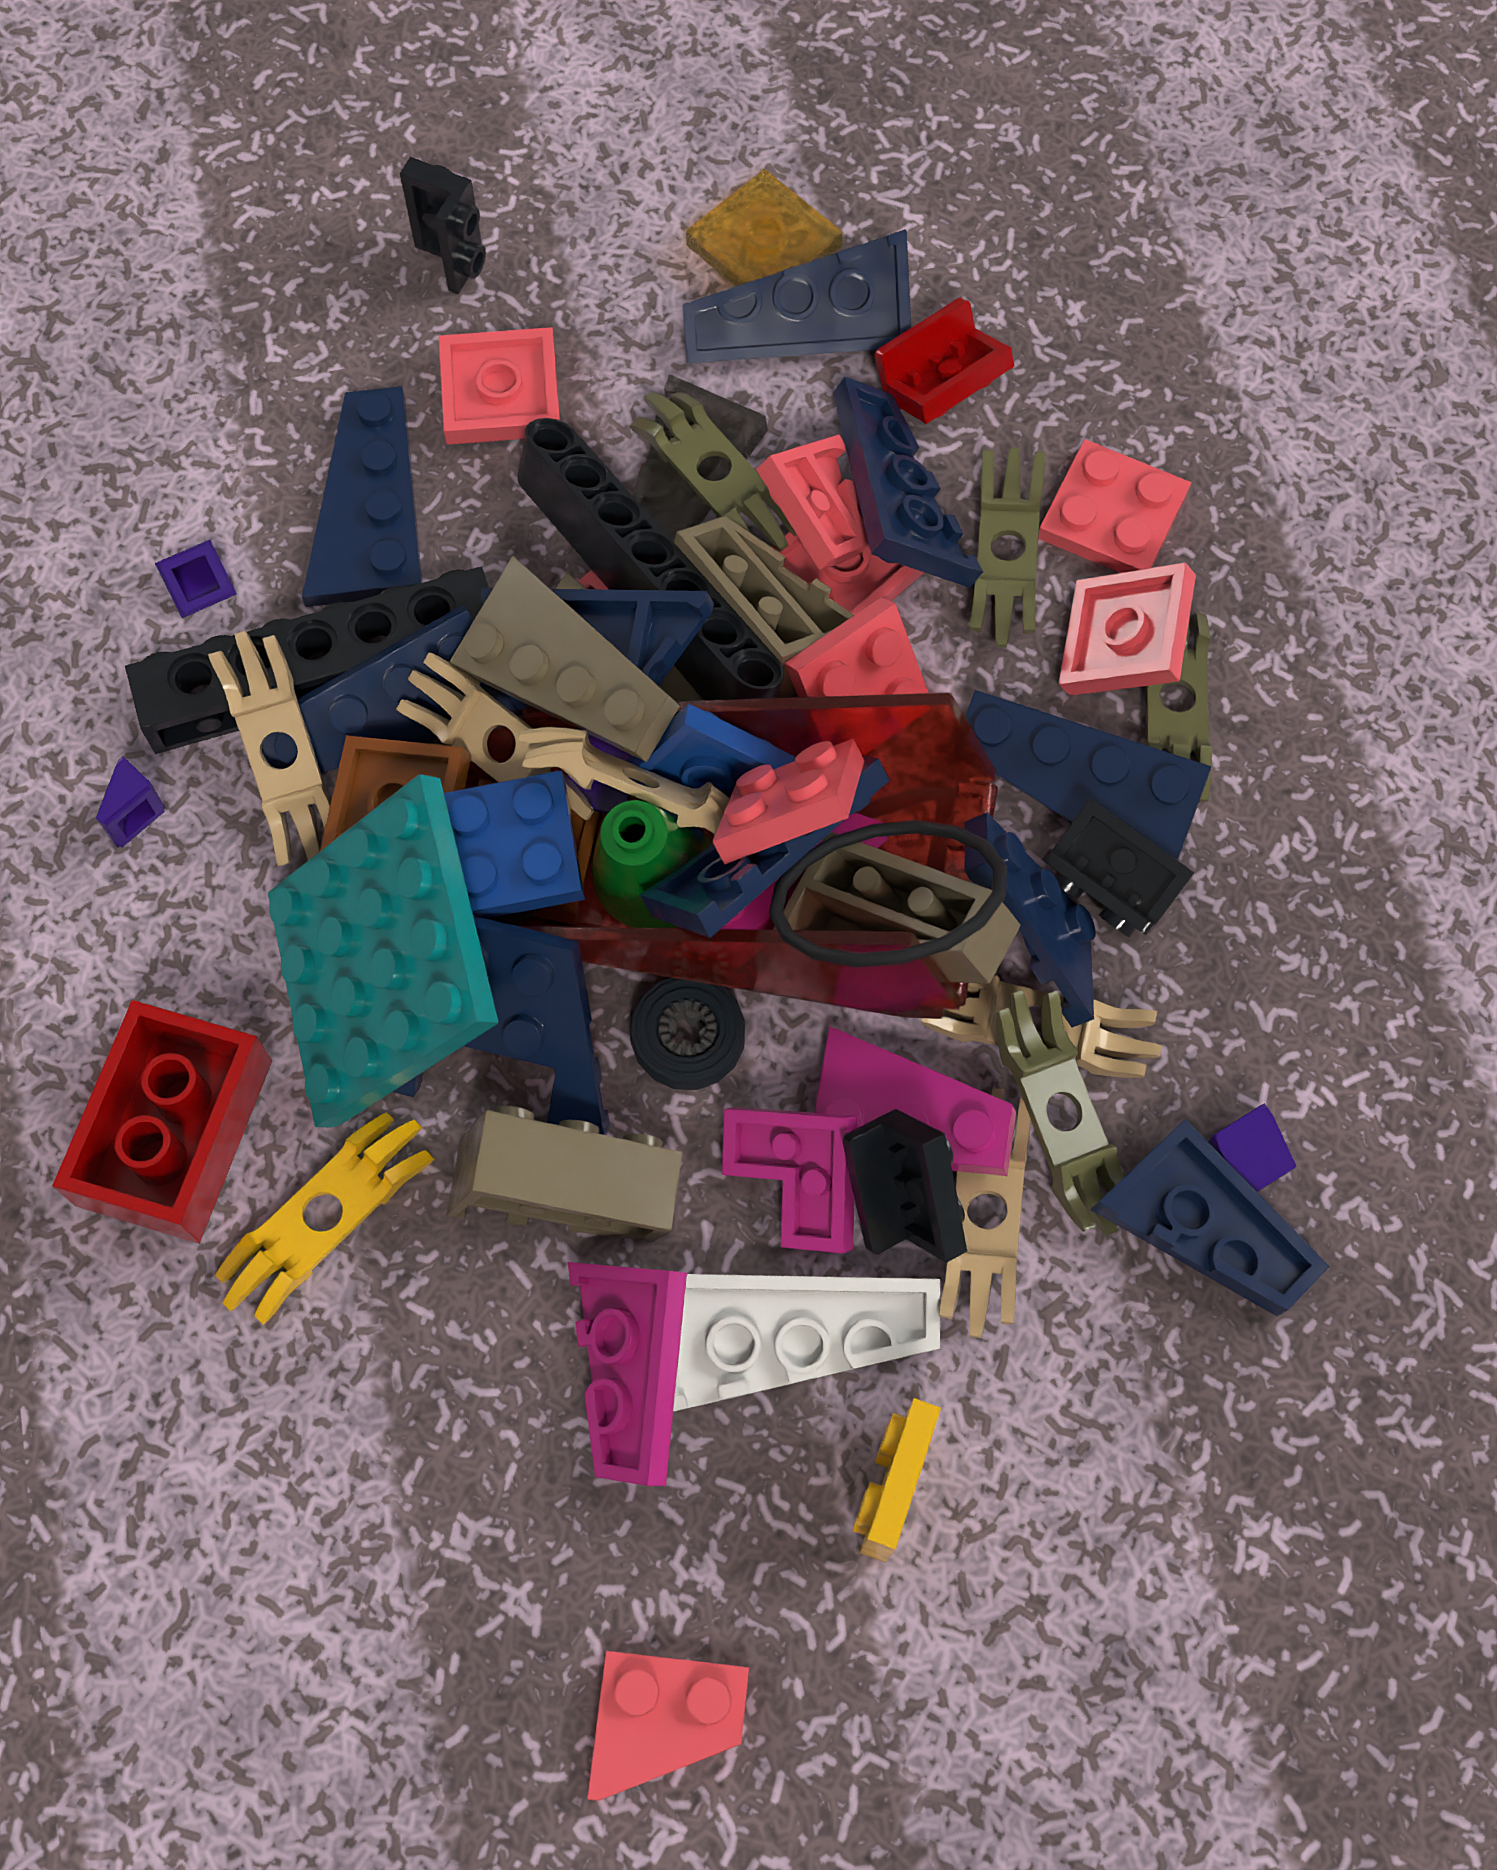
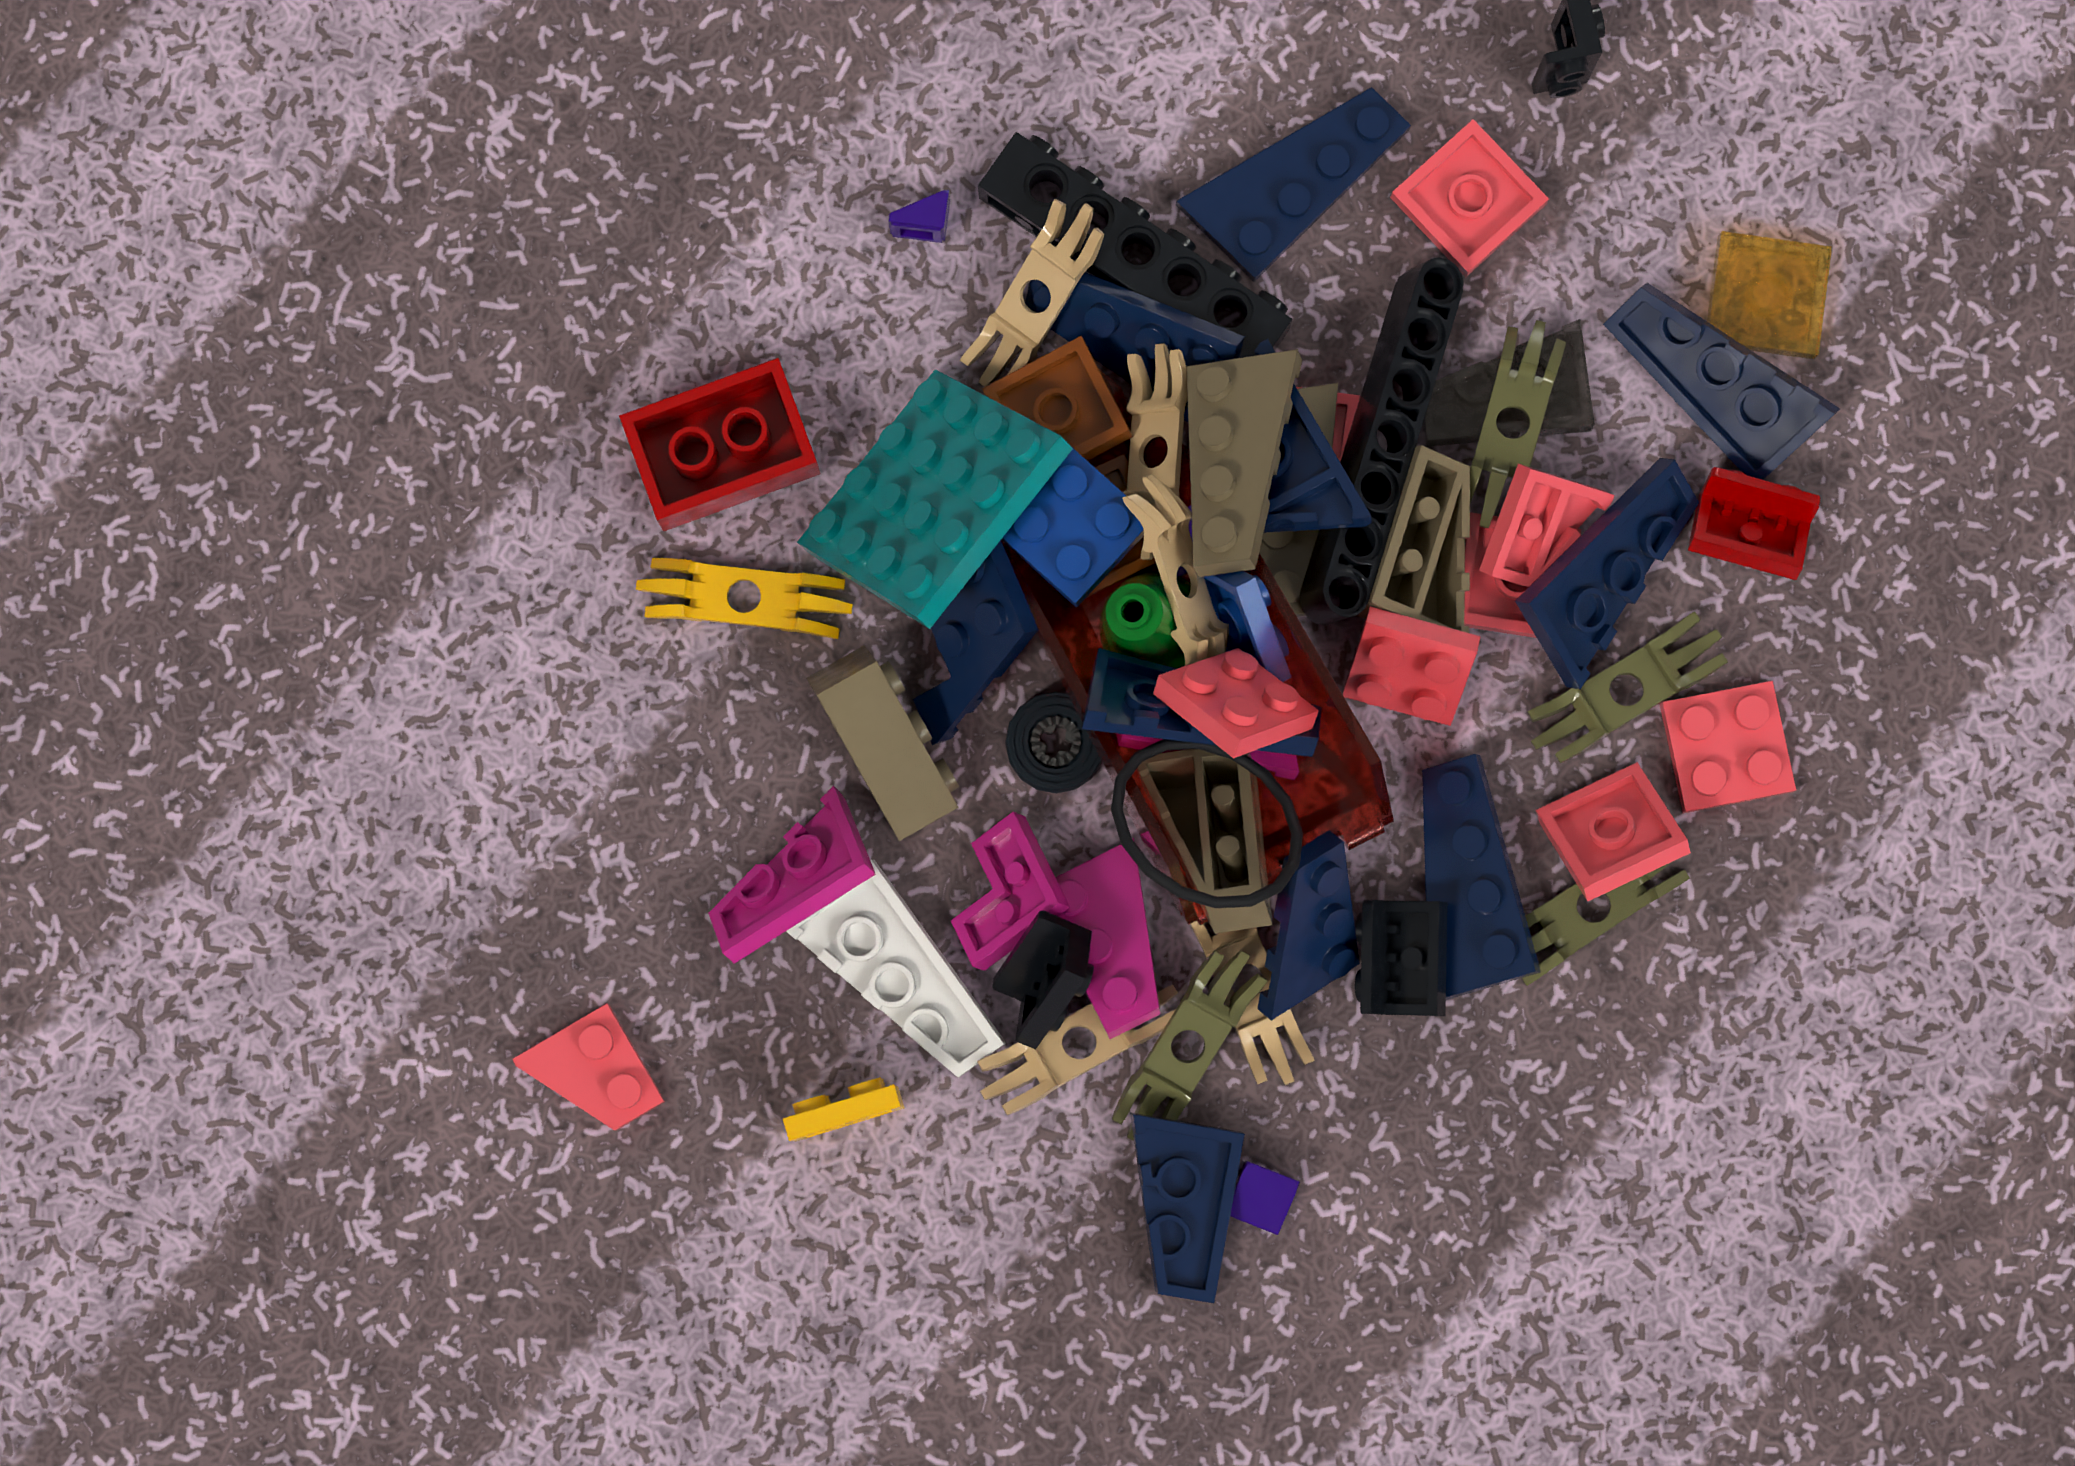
camera: 55 degrees right, 15 degrees up
dark purple slope [155,540,237,618] -> none

